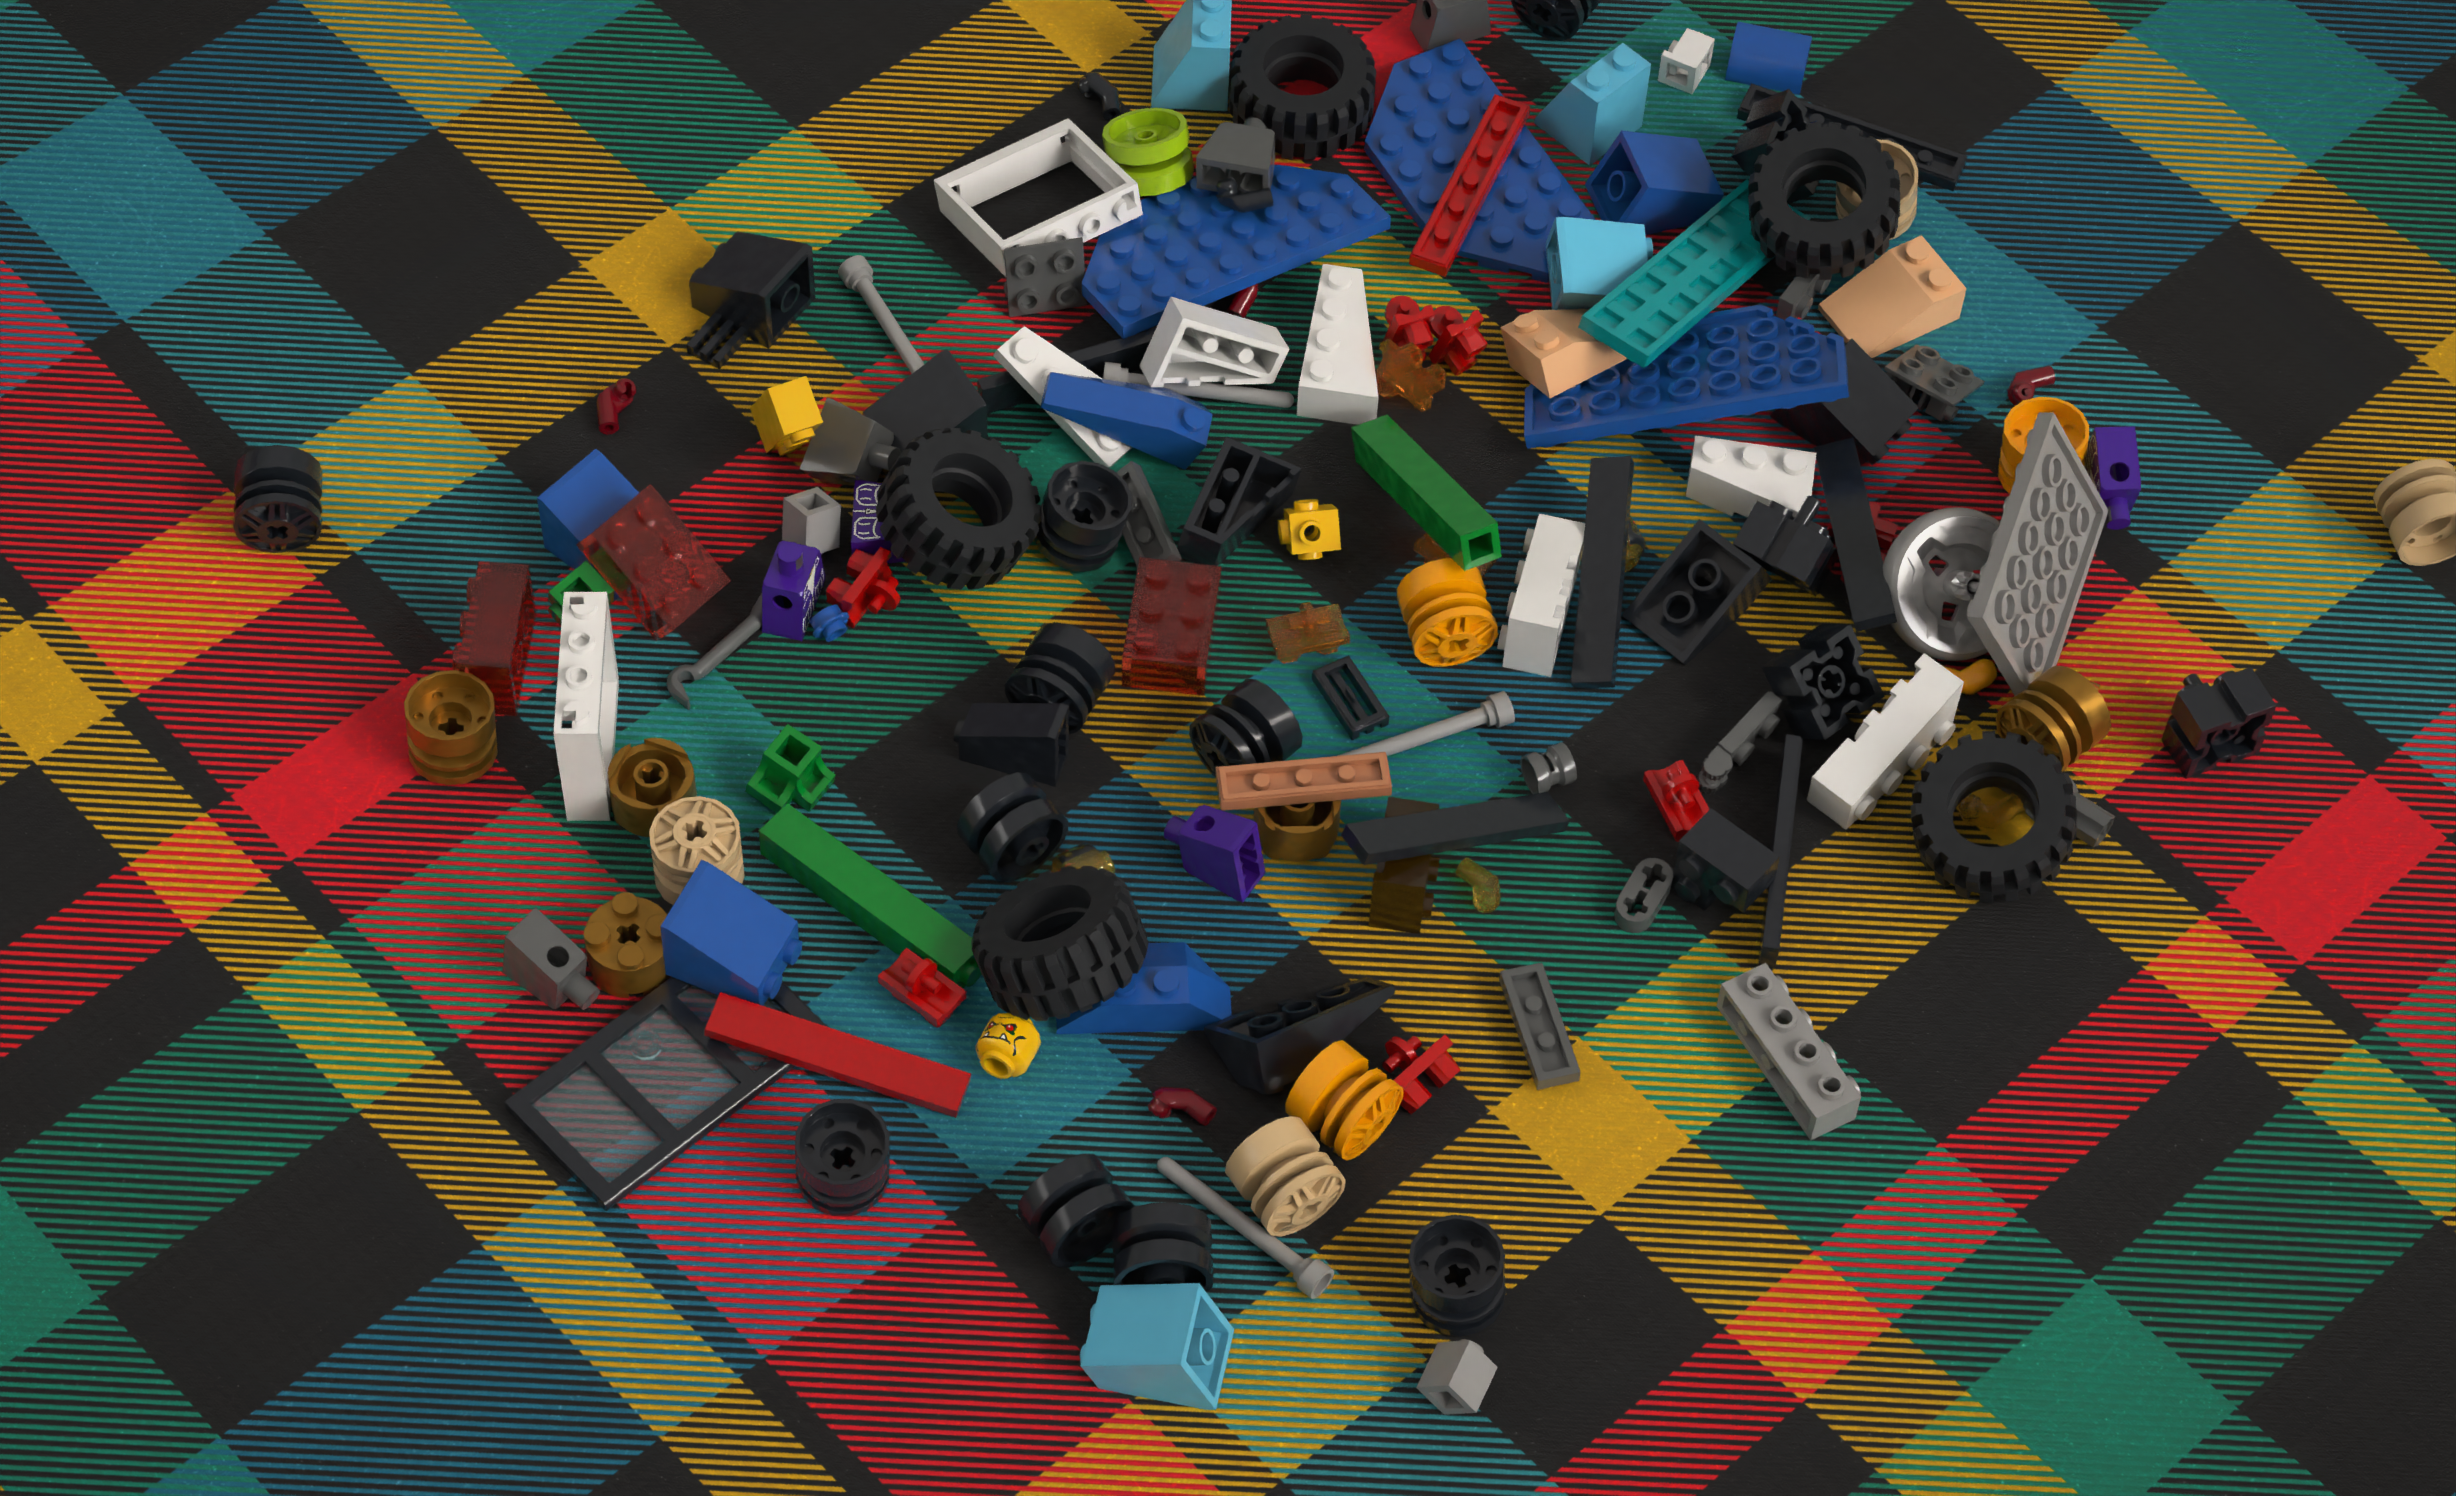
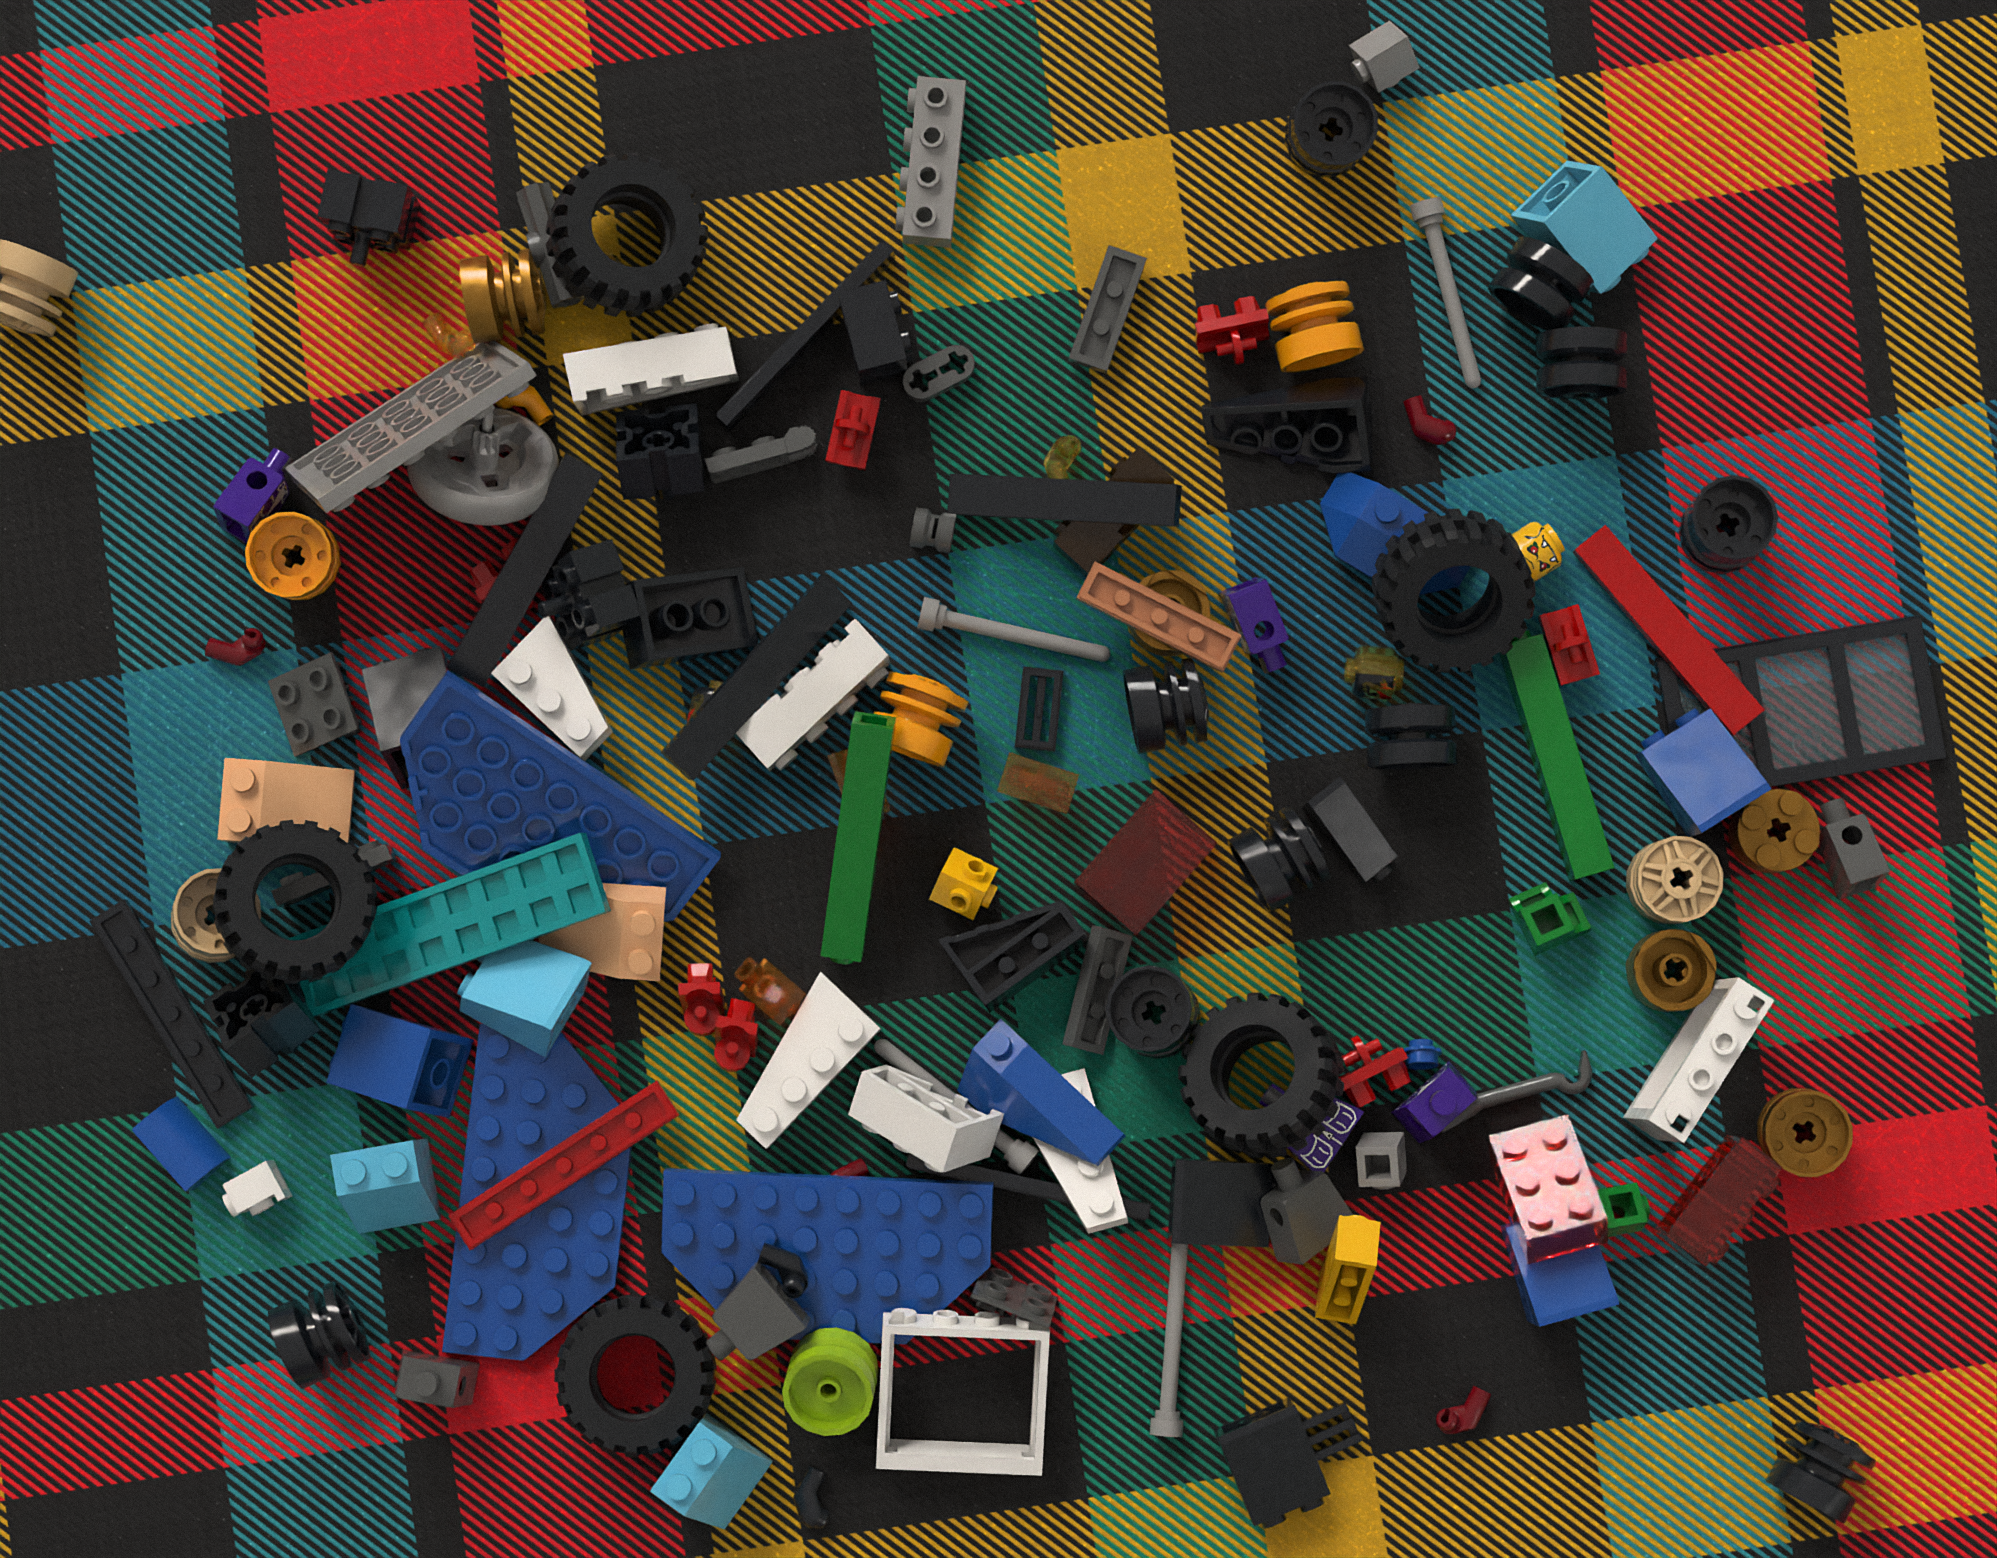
camera: 145 degrees left, 30 degrees up
tan wheel [1225,1116,1346,1237] -> none

